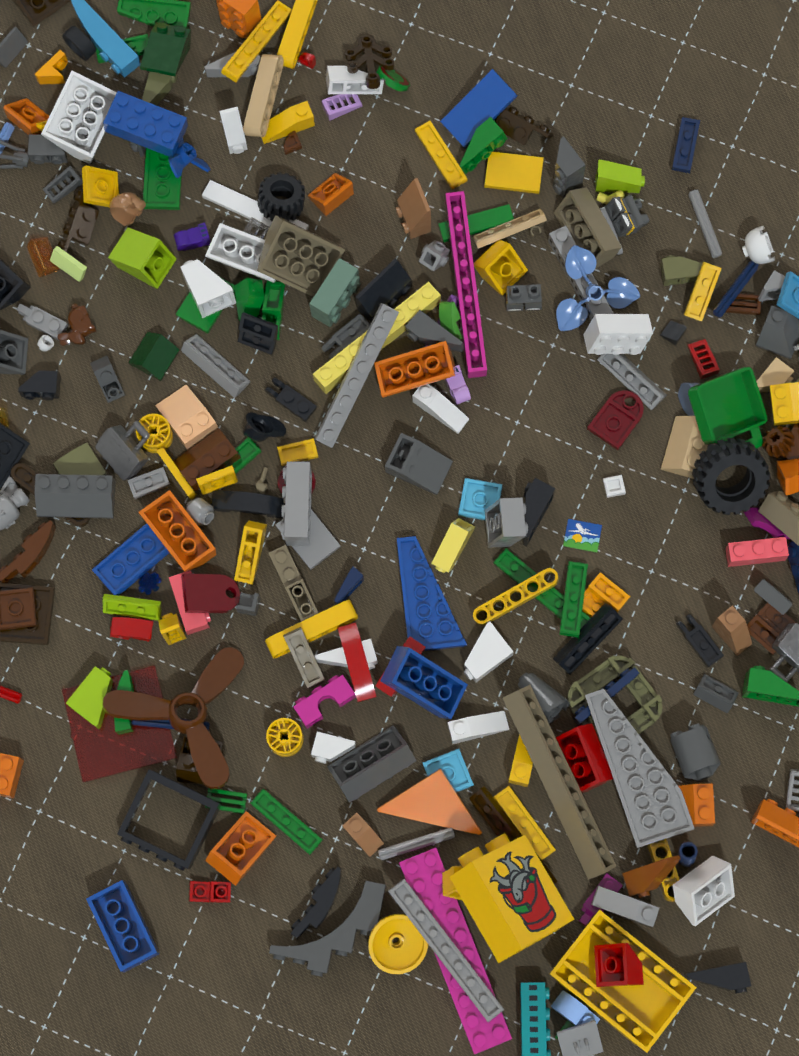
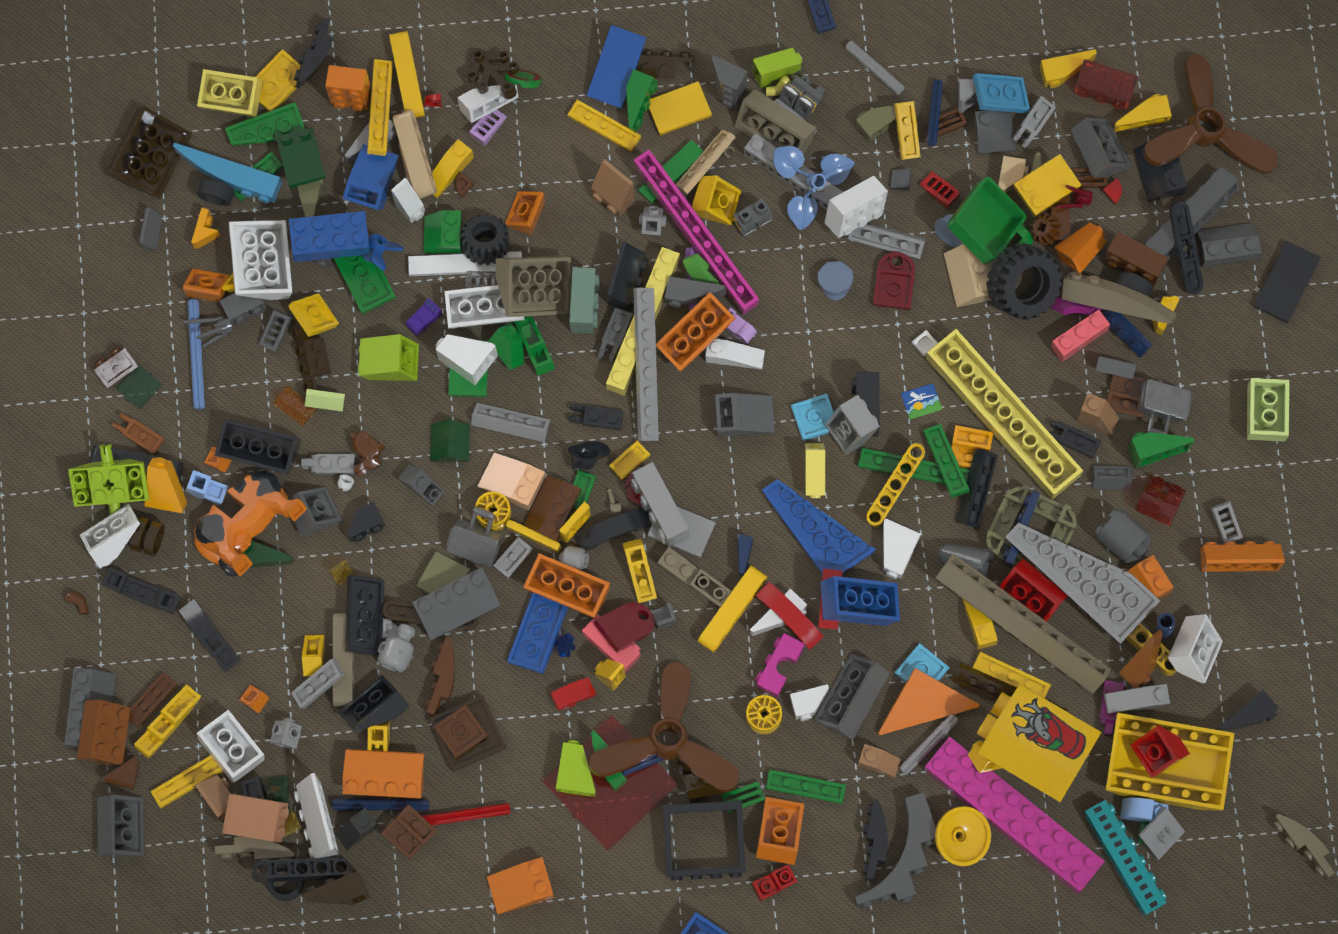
camera: 30 degrees left, 0 degrees up
lime tile [103,594,161,620] -> none
medium nougat hair [110,192,146,226] -> none
black slope [237,312,278,355] -> none
dark tan plate [283,627,325,688] -> none
light grey tile [388,879,504,1022] -> none
white slope [448,711,509,744] -> none
white cylinder [742,226,775,264] -> none
none -> blue slope [342,144,399,210]
none -> green slope [424,210,462,254]
none -> sand blue hat [817,261,854,301]
none -> light yellow brick [926,329,1083,500]
none -> clear red slope [1135,475,1186,526]

